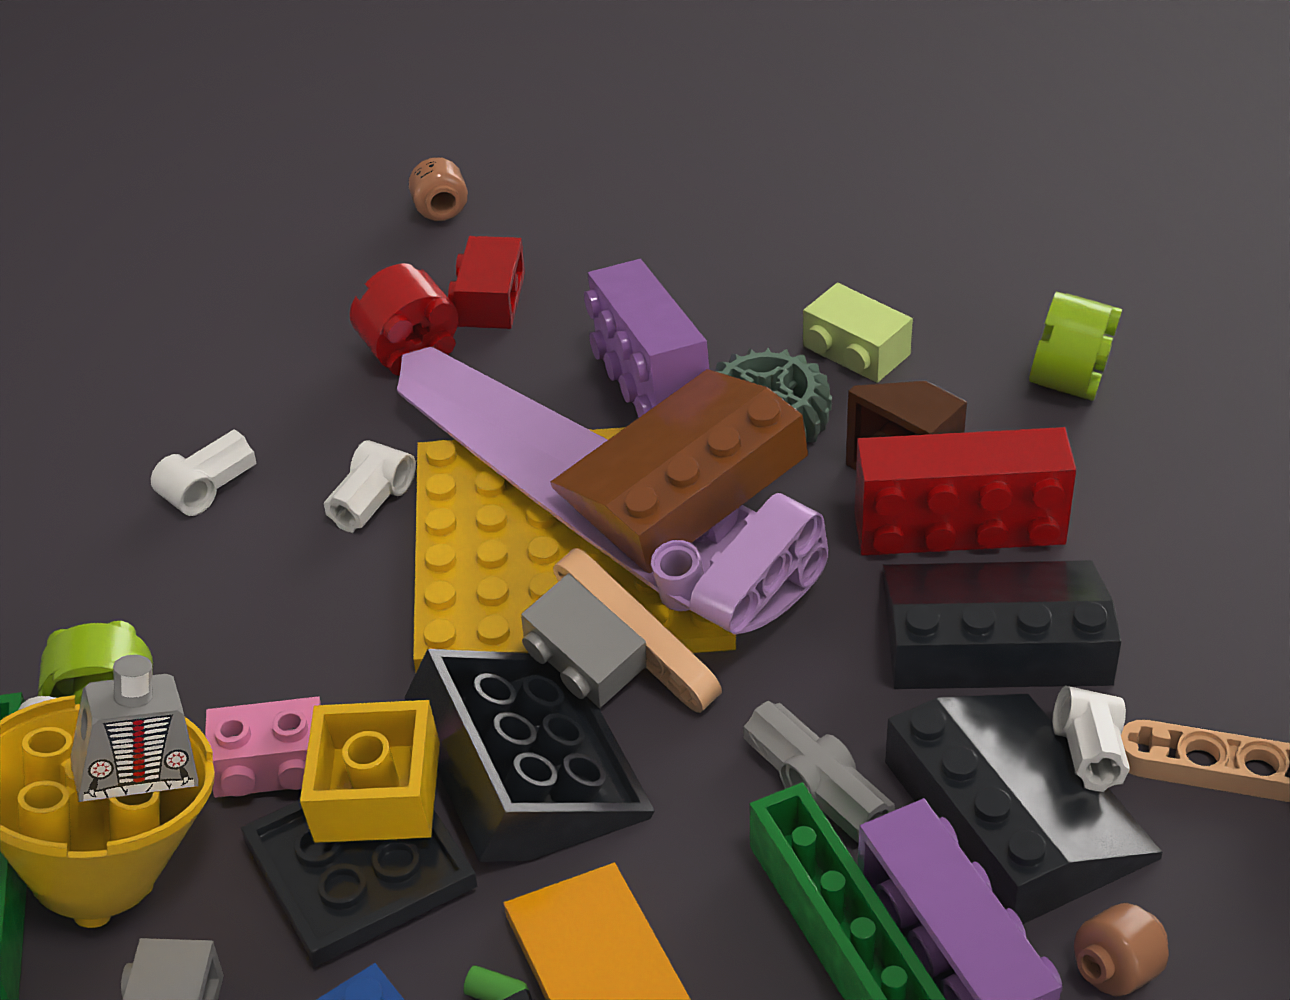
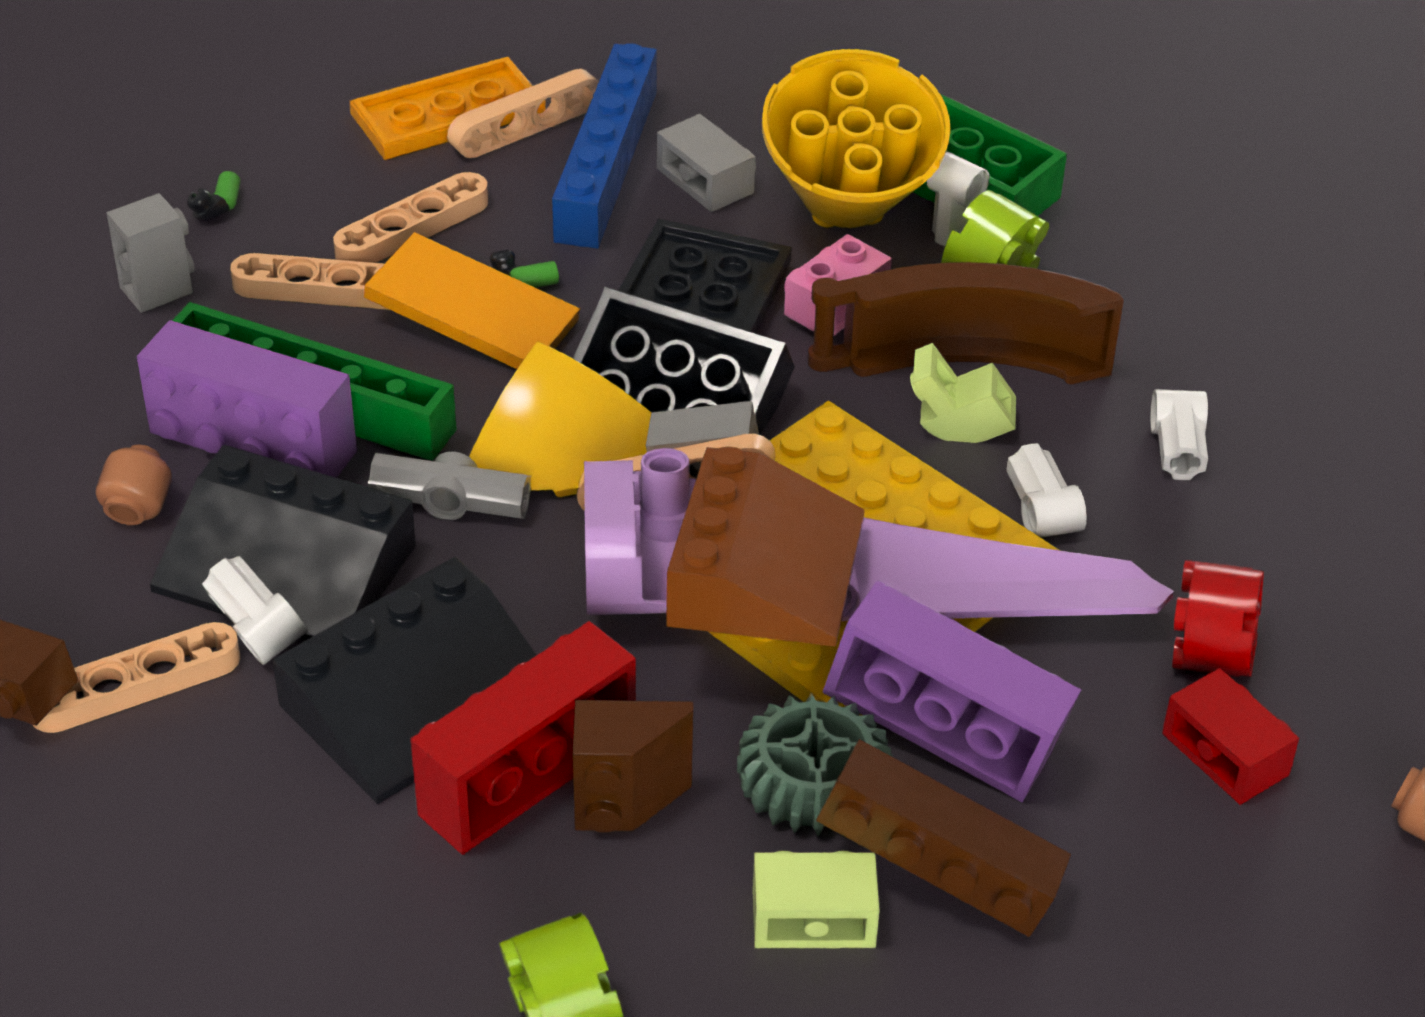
camera: 135 degrees right, 0 degrees up
torso [71,655,198,802] -> none
yellow brick [300,700,440,843] -> none
none -> yellow brick [469,341,651,497]
none -> reddish brown windscreen [807,262,1124,385]
none -> reddish brown brick [816,739,1071,937]
none -> yellowish green brick [910,343,1016,443]

